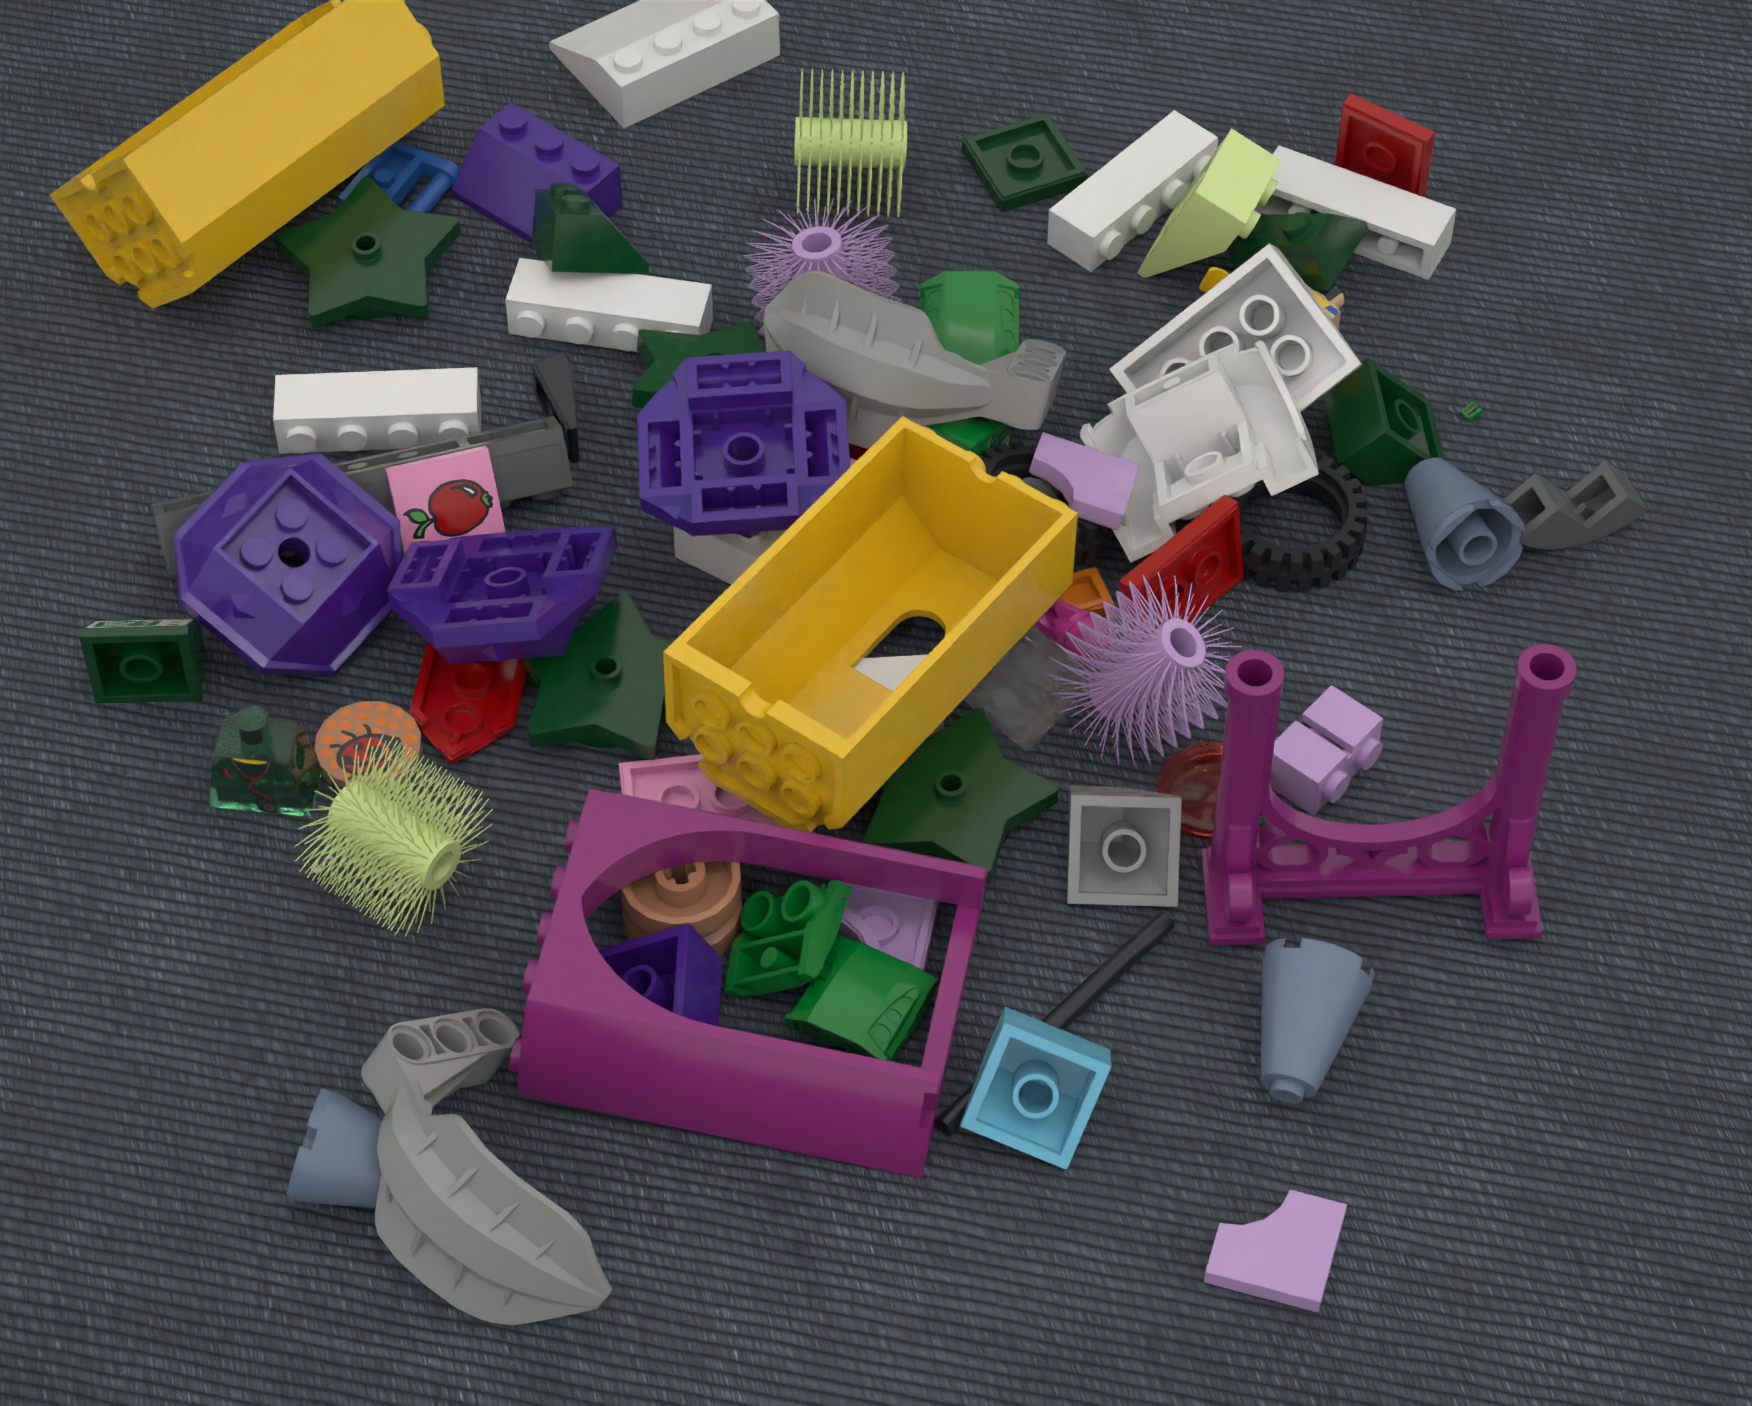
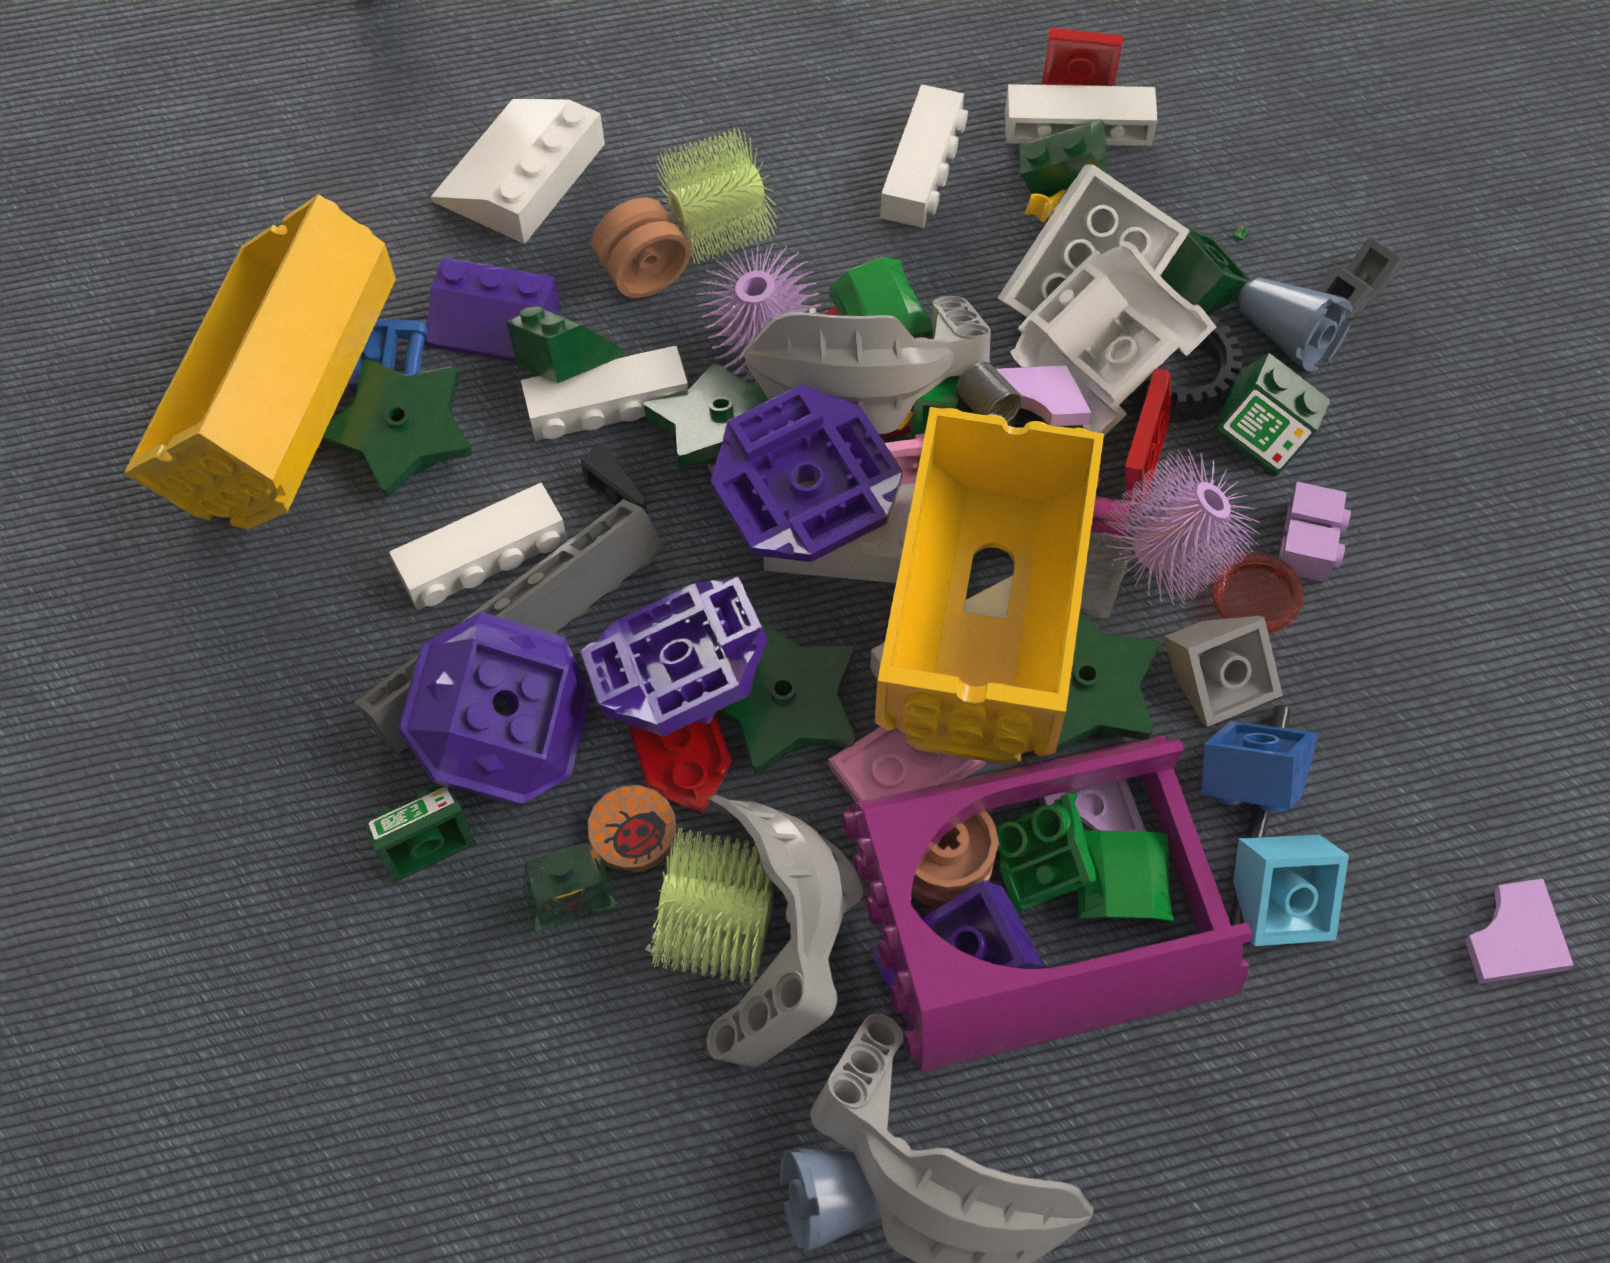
camera: 25 degrees left, 10 degrees up
bright pink tile [385,445,506,555] -> none
dark green tile [962,113,1088,213] -> none
yellowish green slope [1137,128,1281,278] -> none
magenta arch [1201,644,1576,945] -> none
sand blue cone [1260,938,1375,1104] -> none
none -> nougat wheel [591,197,691,298]
none -> light grey piece [707,794,863,1068]
none -> dark grey piece [956,361,1022,423]
none -> blue slope [1202,720,1317,812]
none -> slope [1213,353,1330,477]

